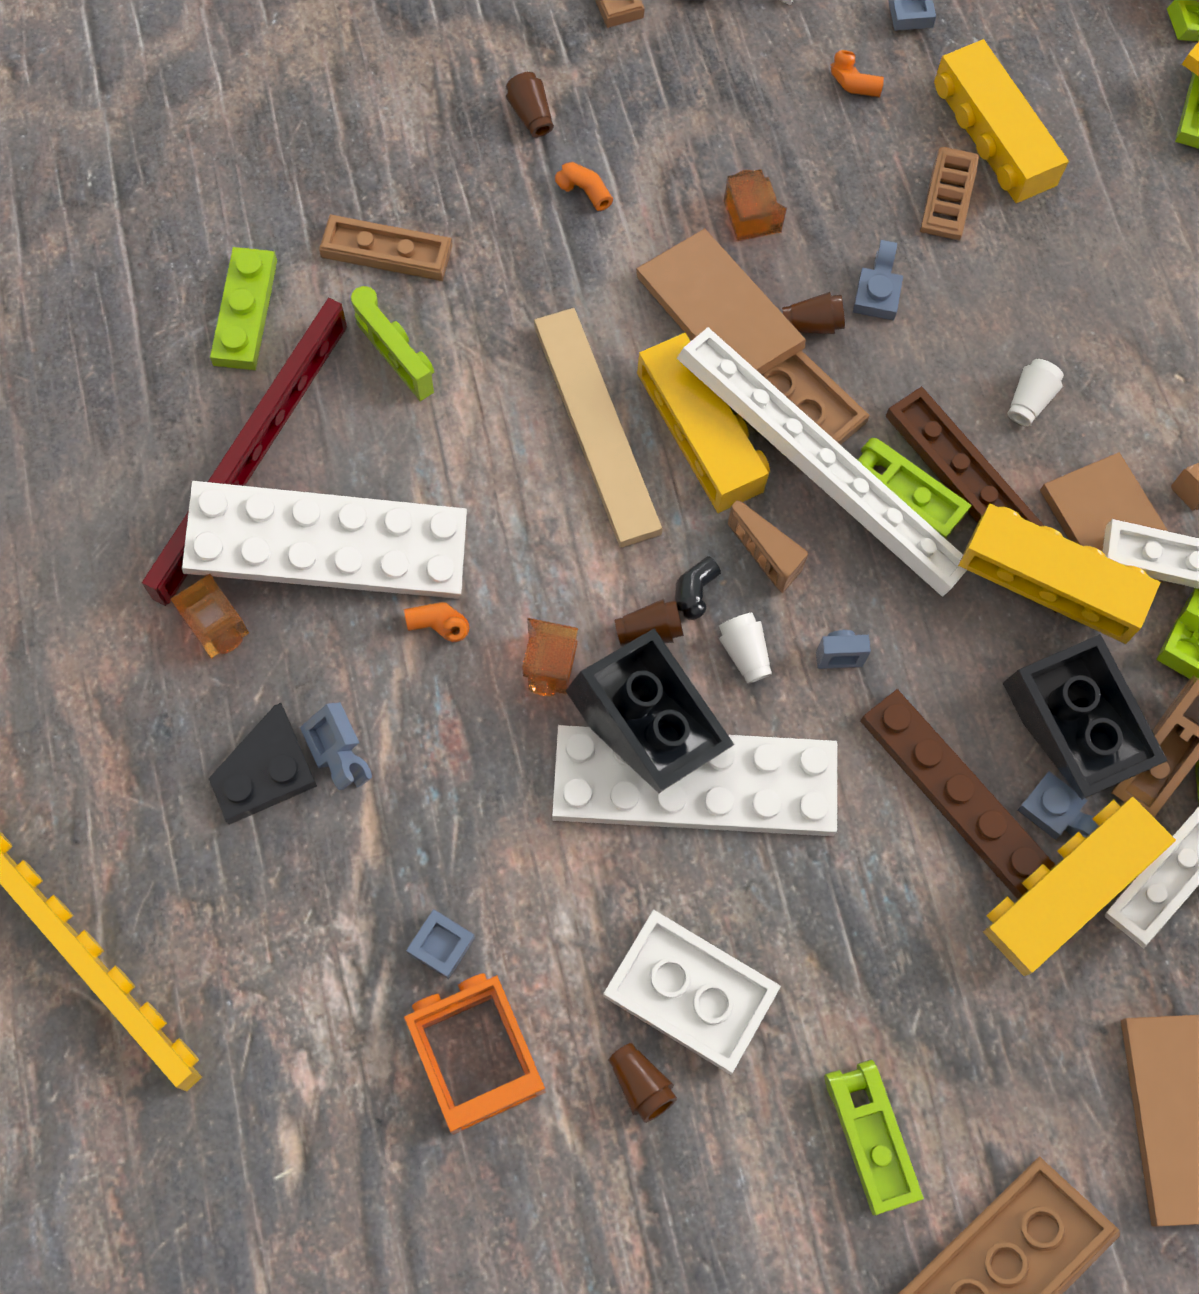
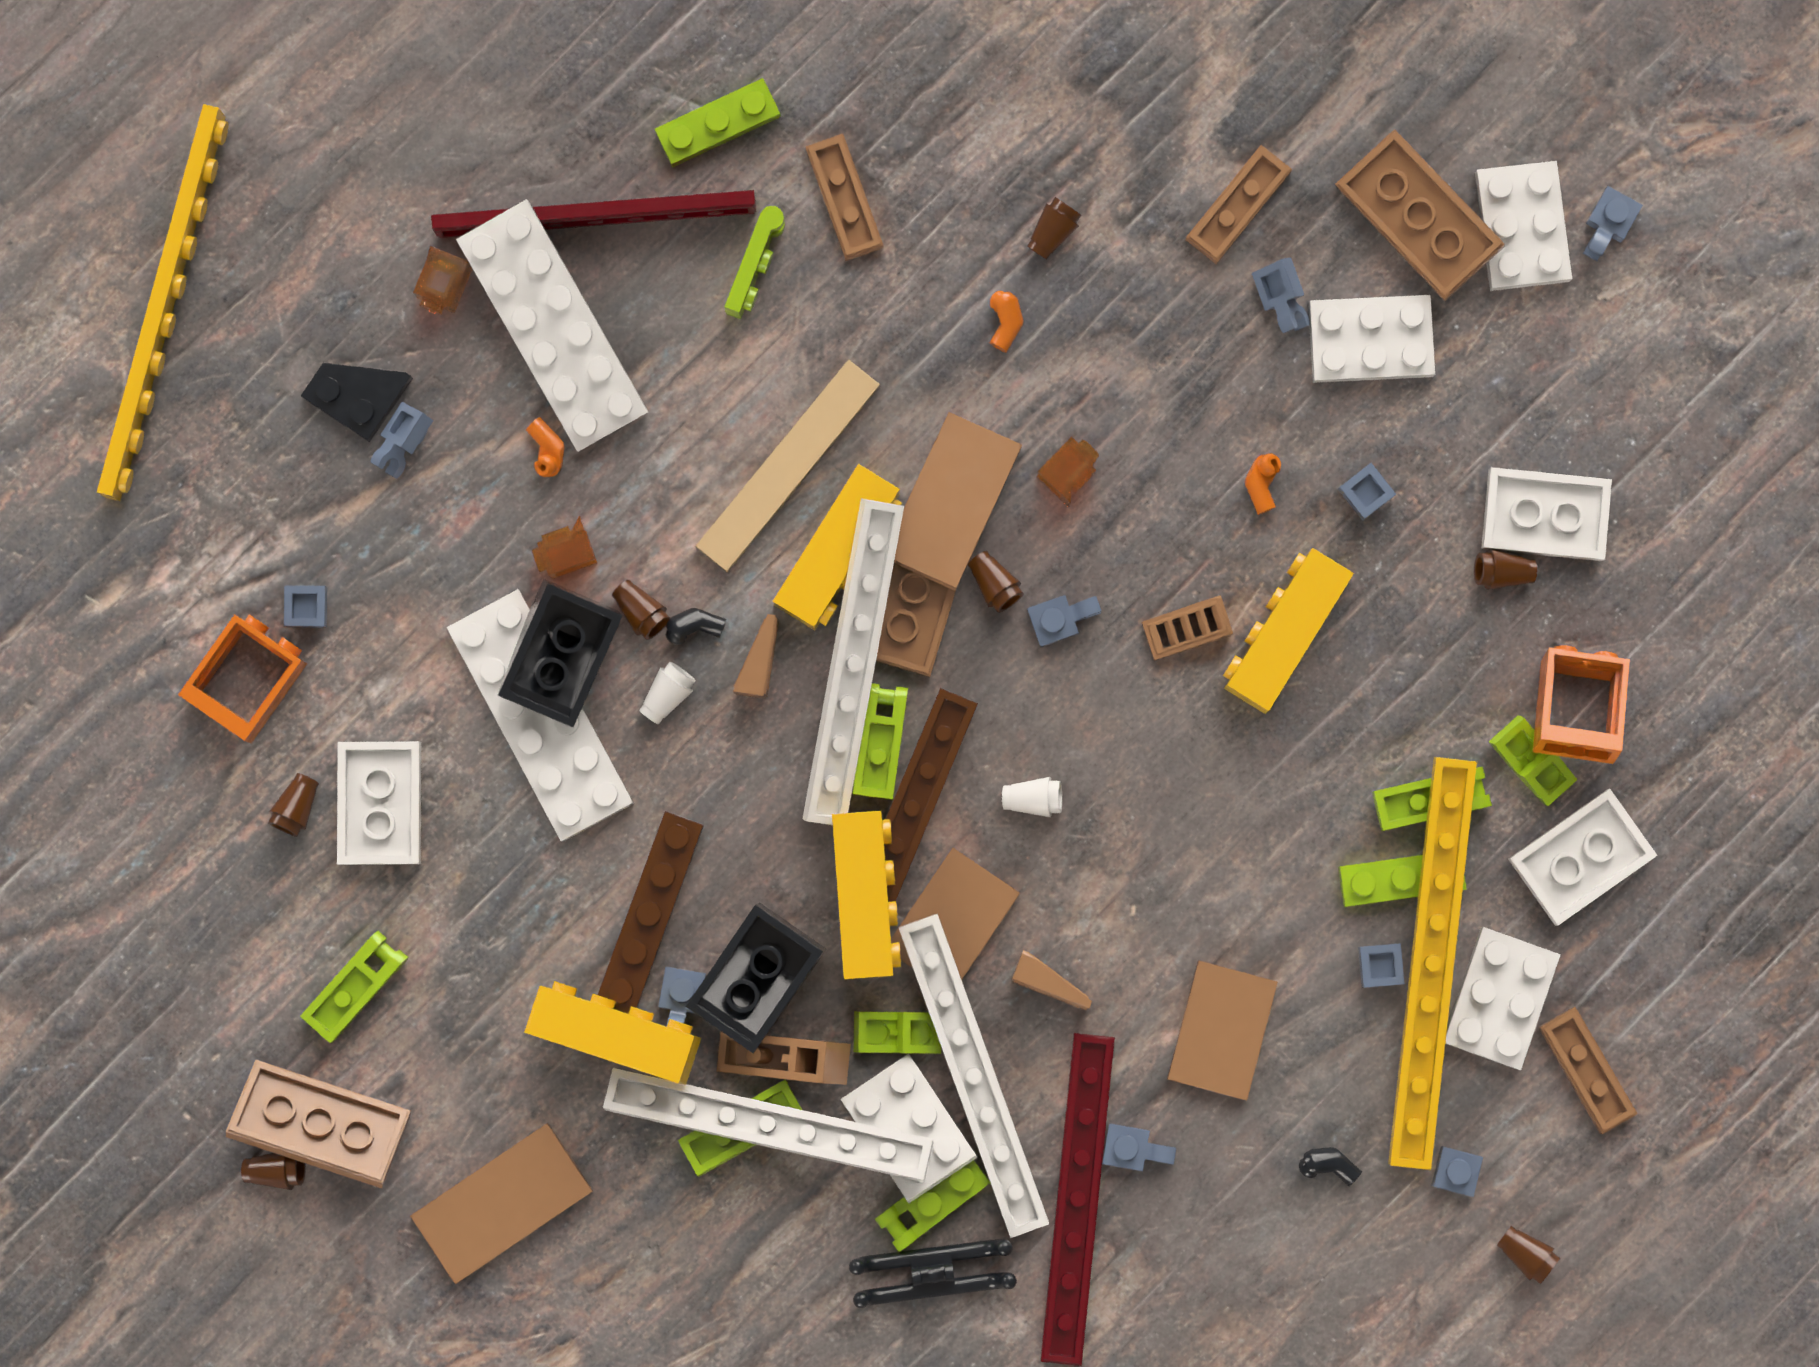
camera: 60 degrees right, 15 degrees up
sand blue plate [816,630,871,669] -> none

